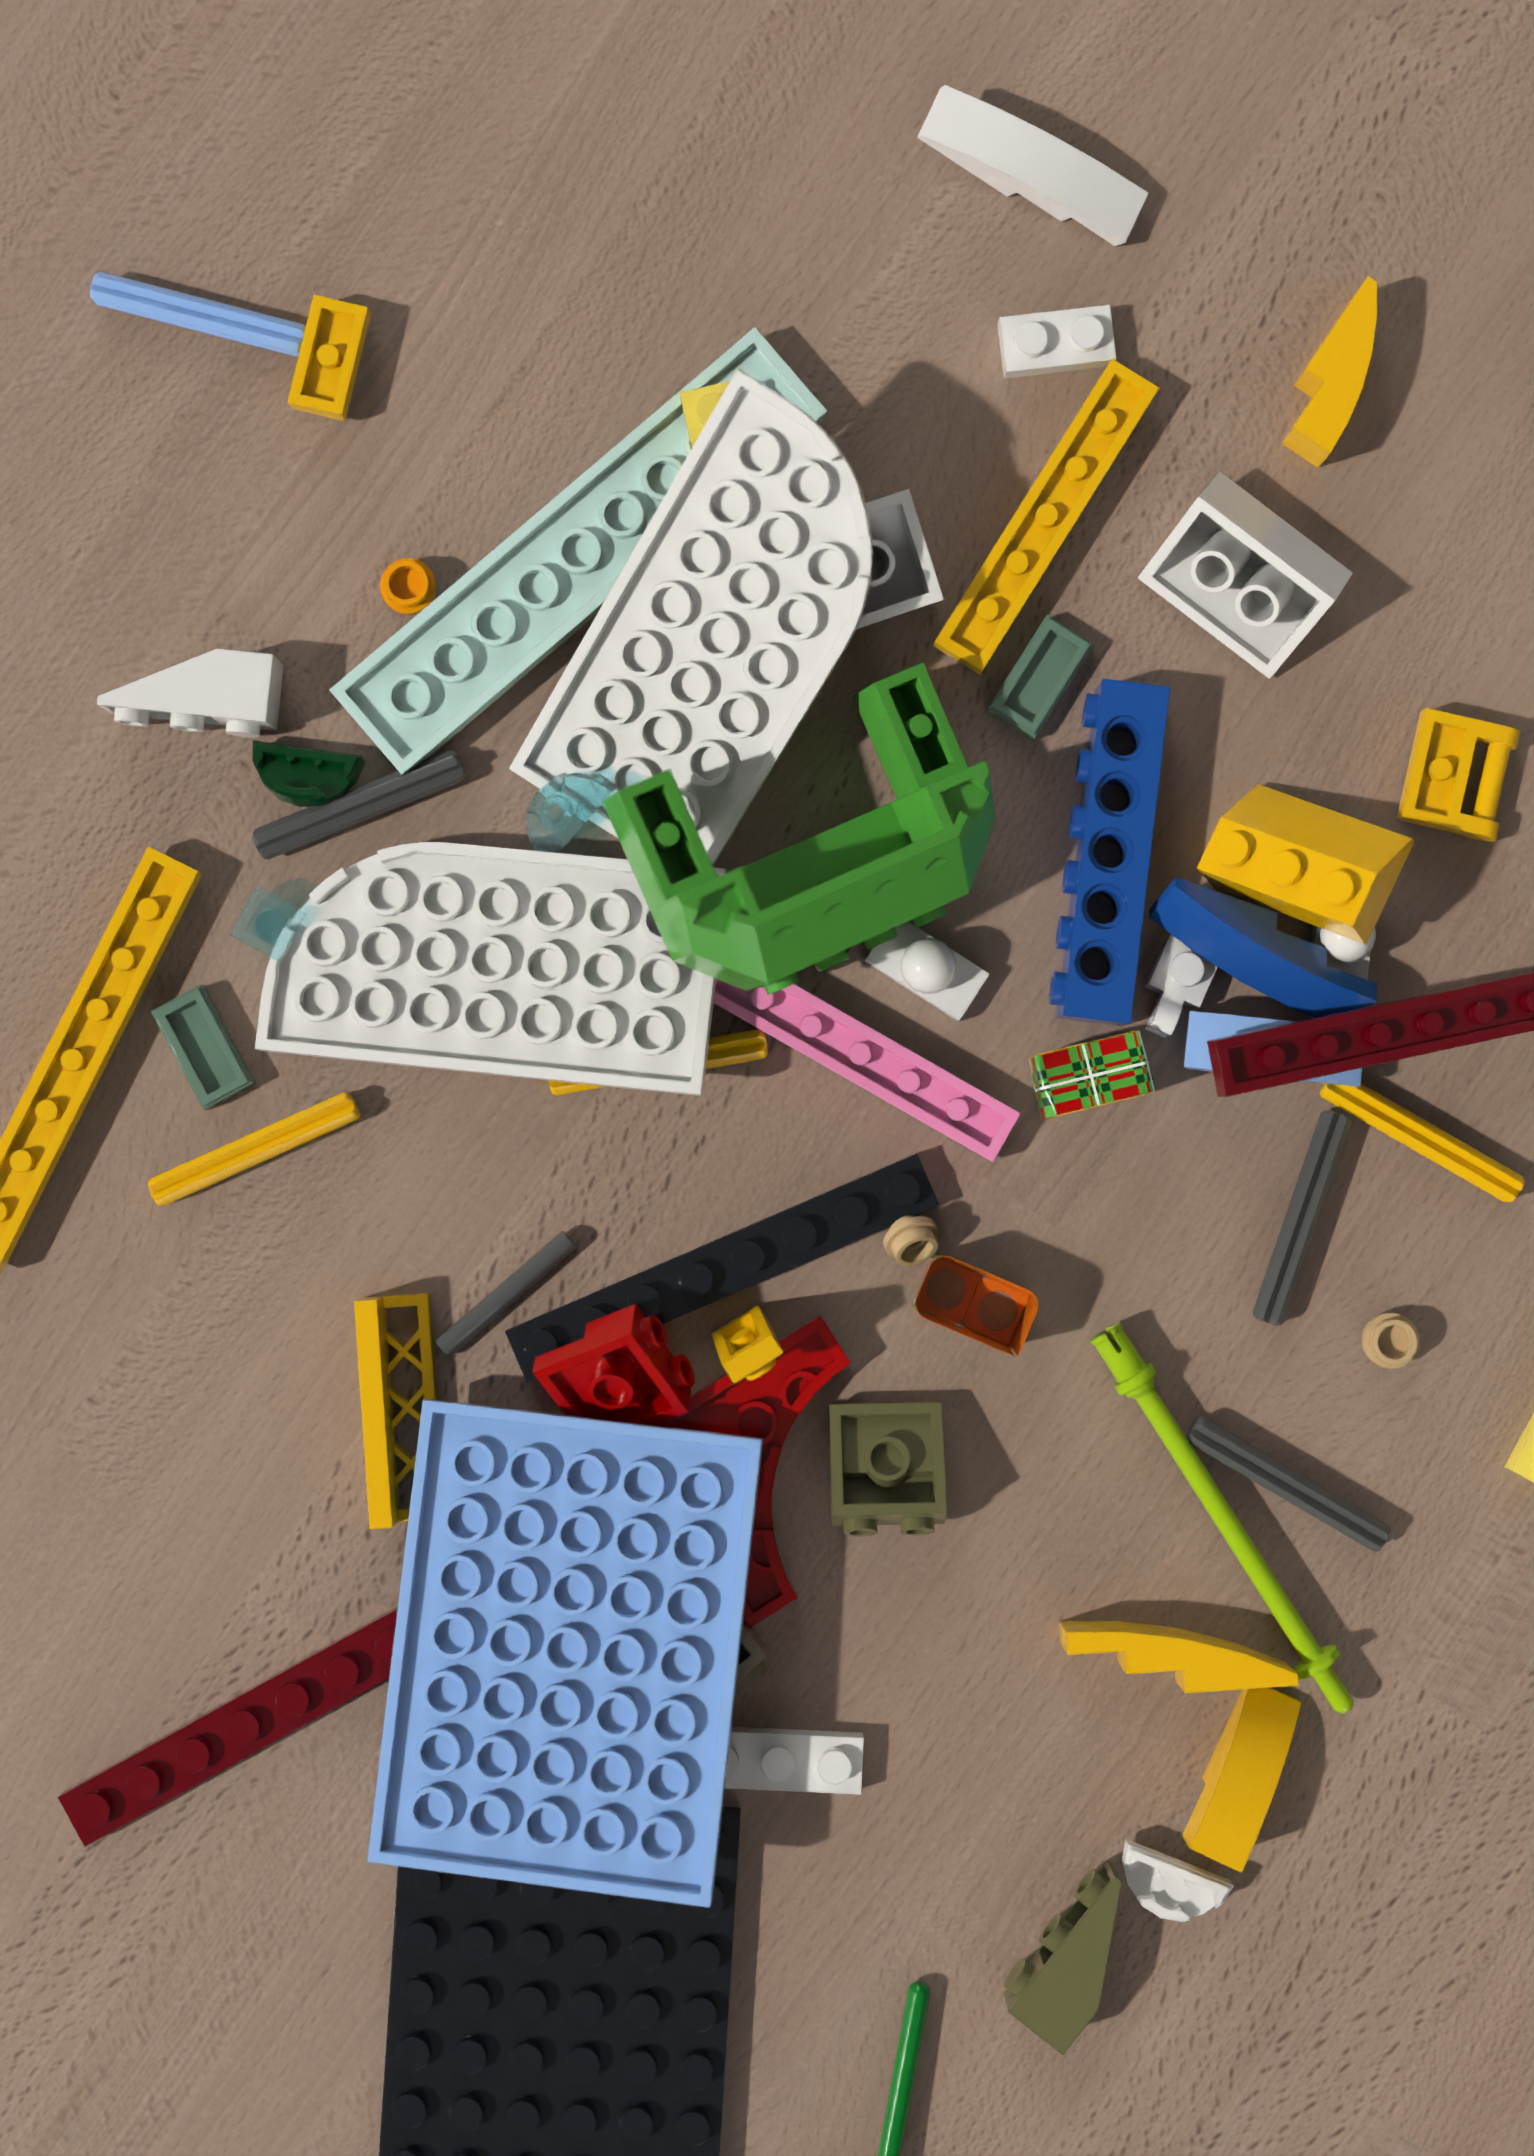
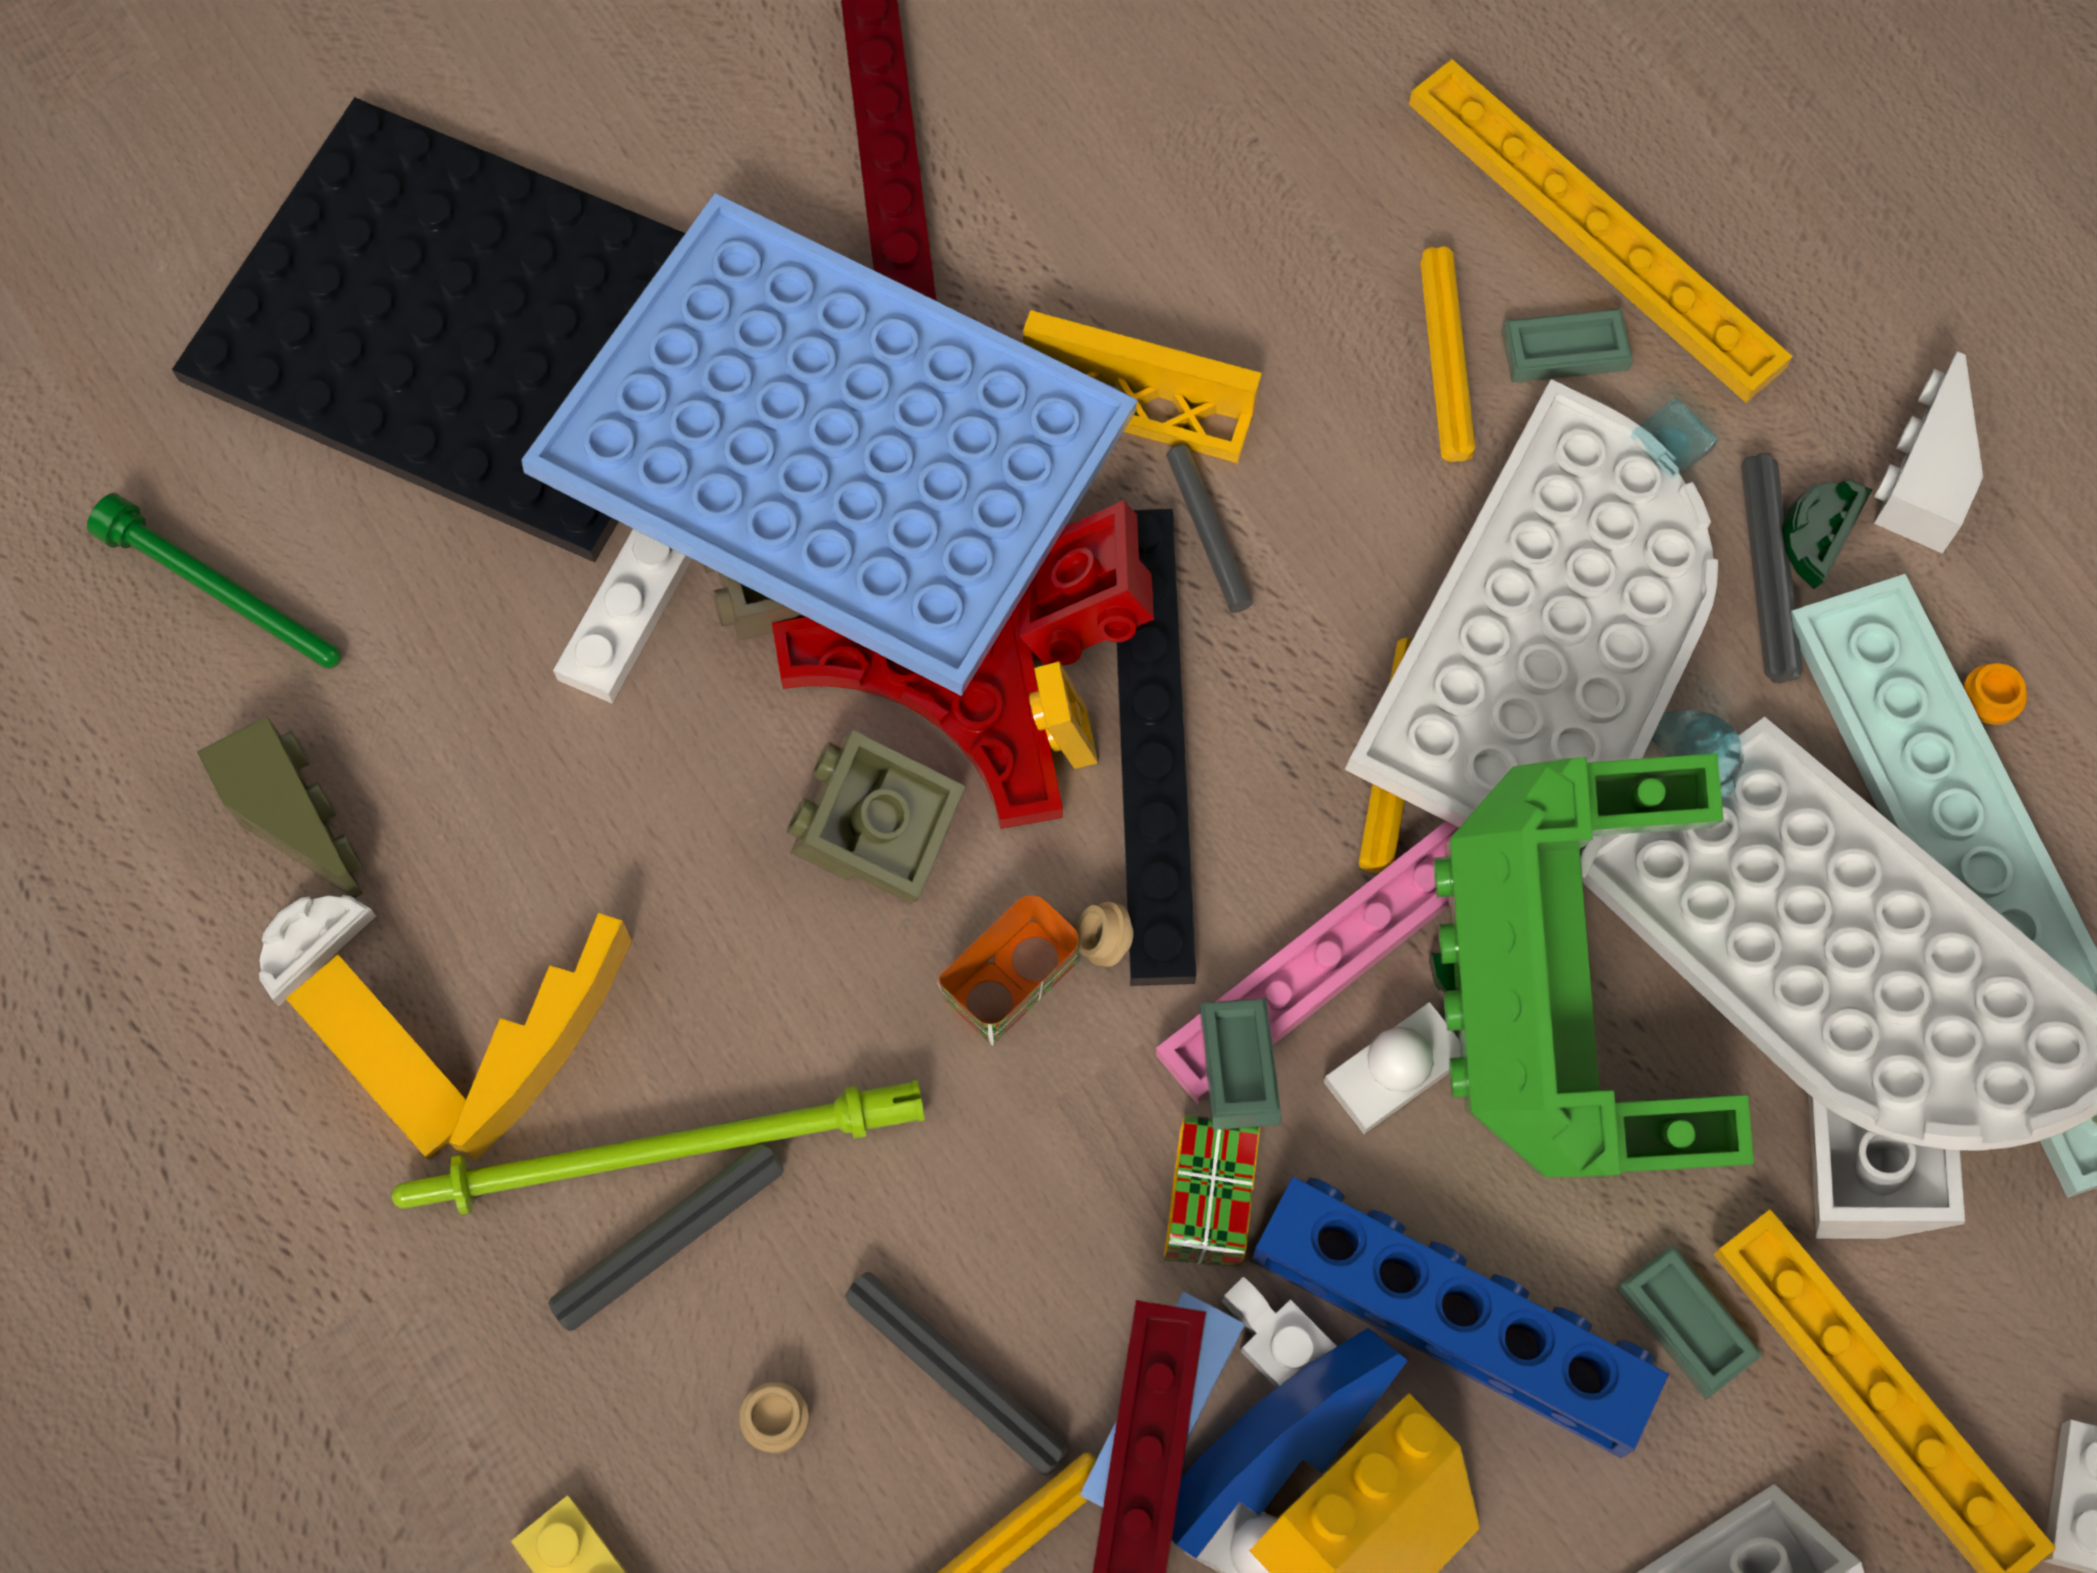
camera: 115 degrees right, 20 degrees down
none -> sand green tile [1200,998,1281,1130]

